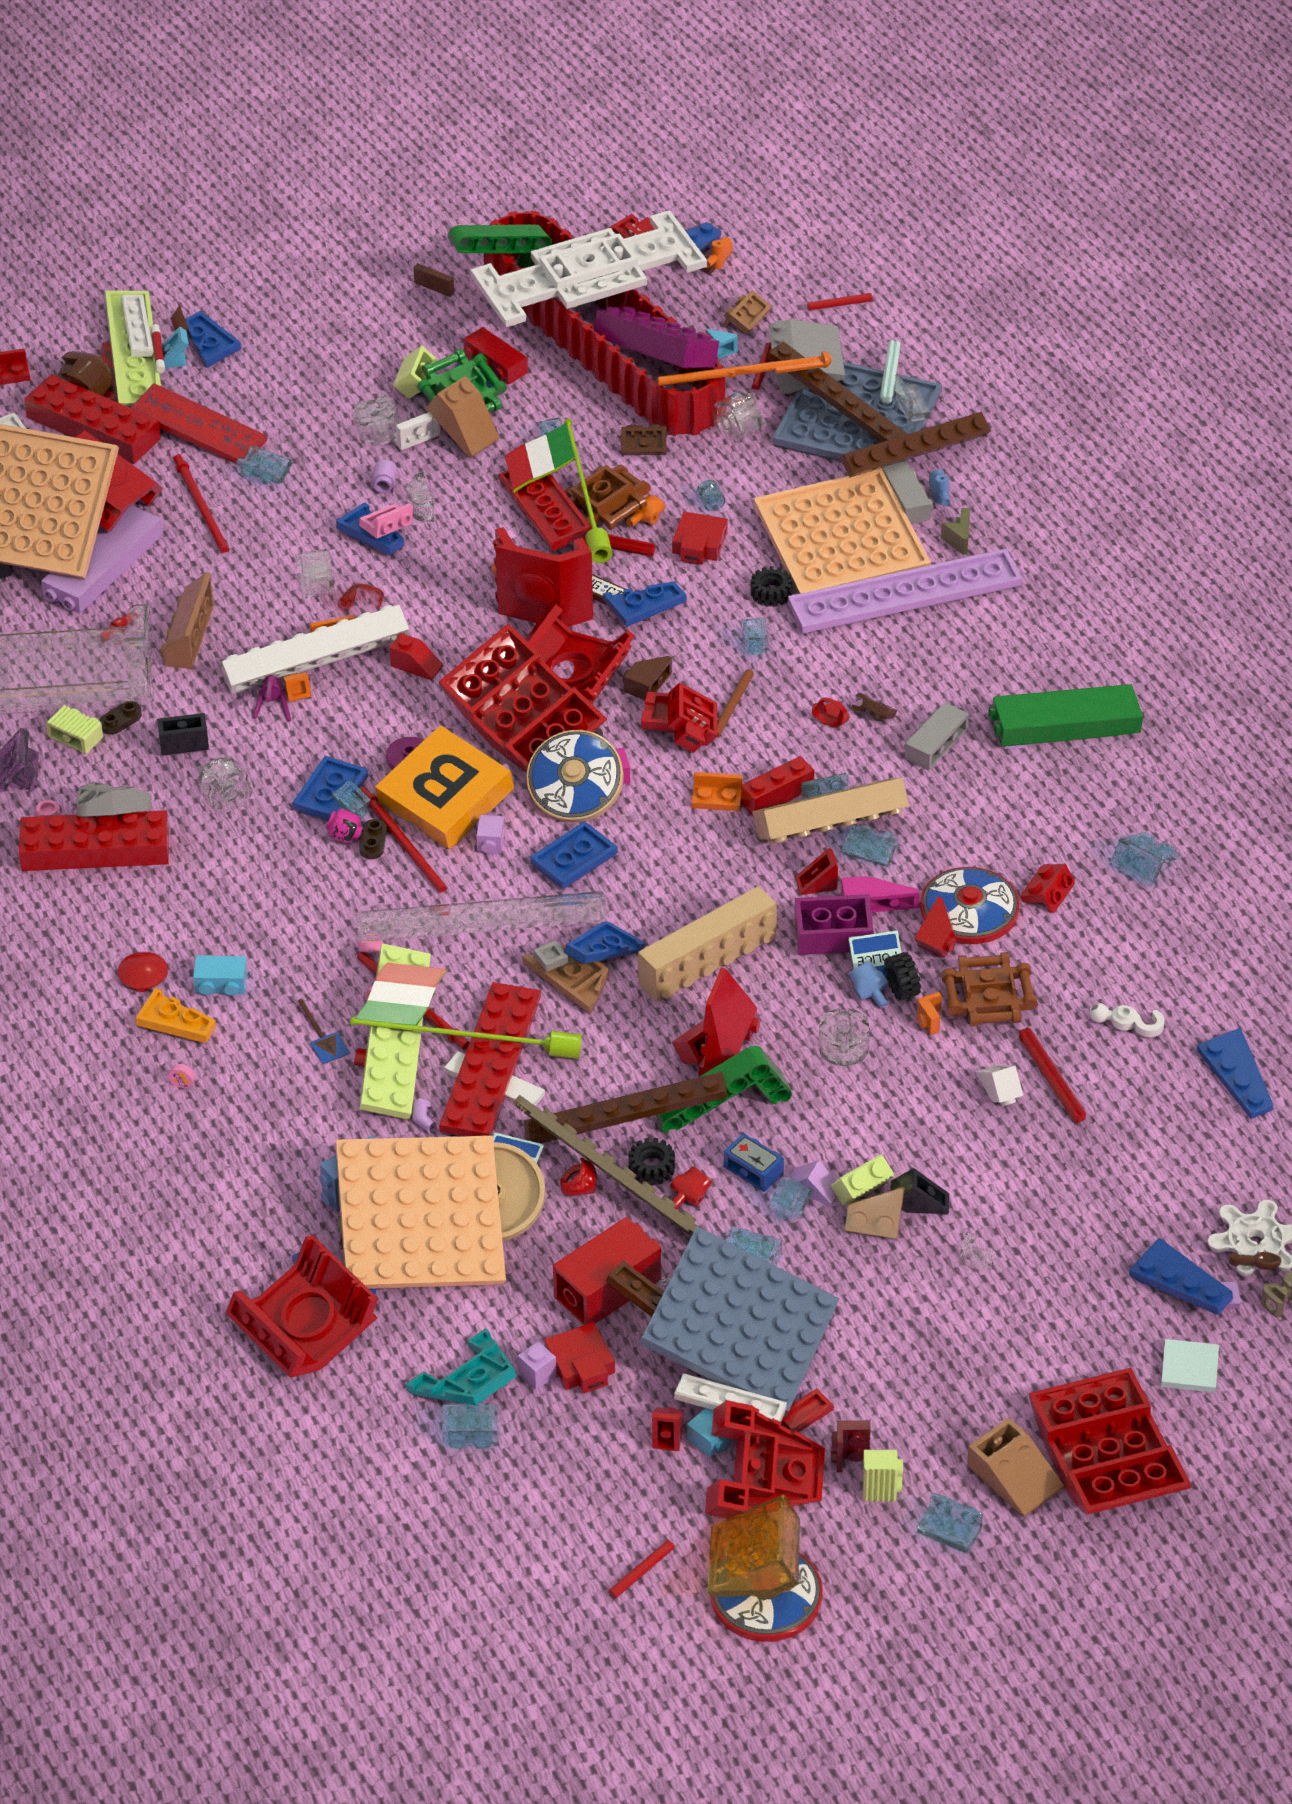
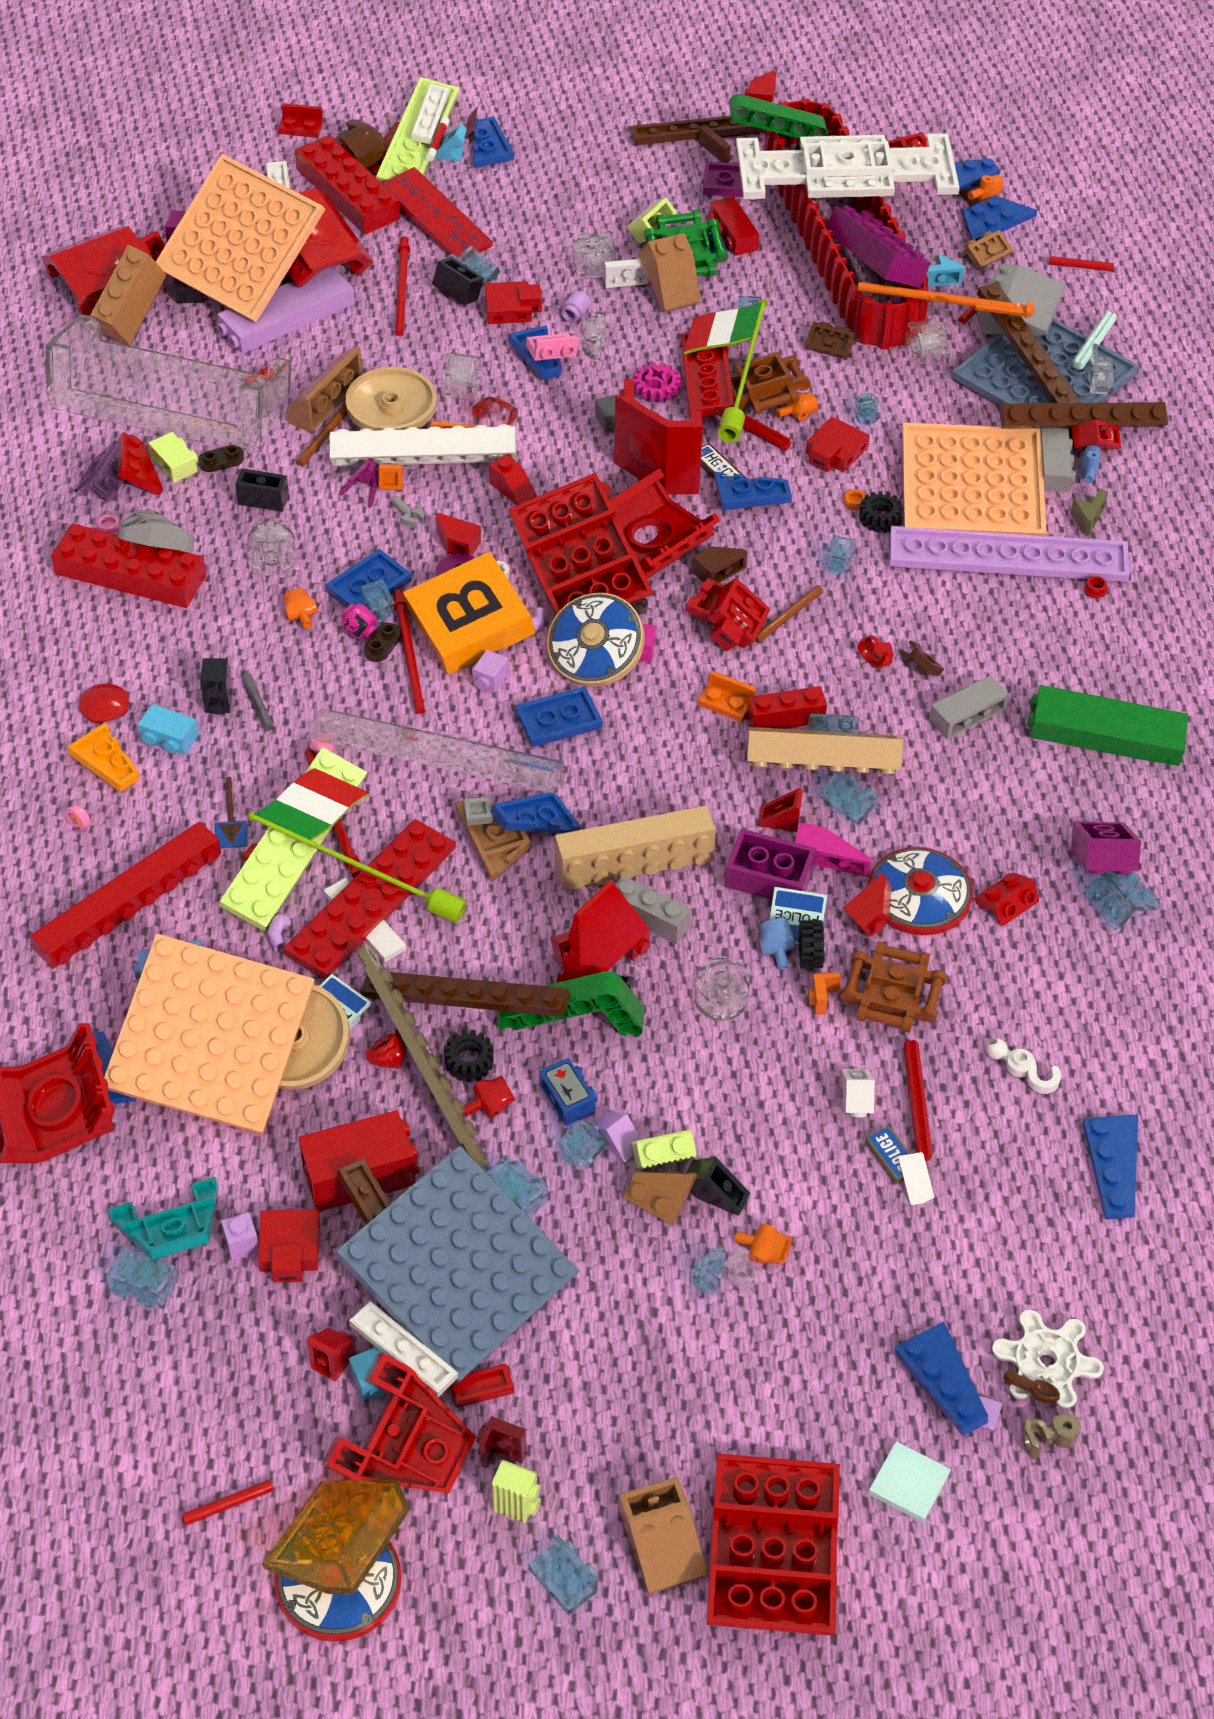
camera: 20 degrees right, 5 degrees up
none -> red brick [30,821,221,969]
none -> red wing [118,432,163,495]
none -> black brick [200,658,232,715]
none -> flat silver bar [242,673,274,732]
none -> orange piece [283,588,318,629]
none -> dark orange bar [296,404,347,467]
none -> tan dish [345,367,437,431]
none -> light grey bar [391,496,424,528]
none -> black brick [432,257,484,305]
none -> red slope [436,513,481,556]
none -> red piece [485,281,542,324]
none -> dark grey brick [595,394,617,433]
none -> light grey brick [615,875,691,945]
none -> reddish brown plate [631,113,765,145]
none -> dark pink gear [633,362,681,403]
none -> clear light blue bracket [692,1245,727,1297]
none -> magenta plate [703,161,743,197]
none -> orange piece [735,1224,791,1265]
none -> red slope [744,71,777,103]
none -> orange tile [843,489,866,510]
none -> tile [865,1126,910,1184]
none -> white sticker [899,1152,934,1205]
none -> blue wing [962,195,1037,241]
none -> red slope [1071,419,1122,451]
none -> magenta brick [1071,821,1141,875]
none -> red plate [1084,576,1108,598]

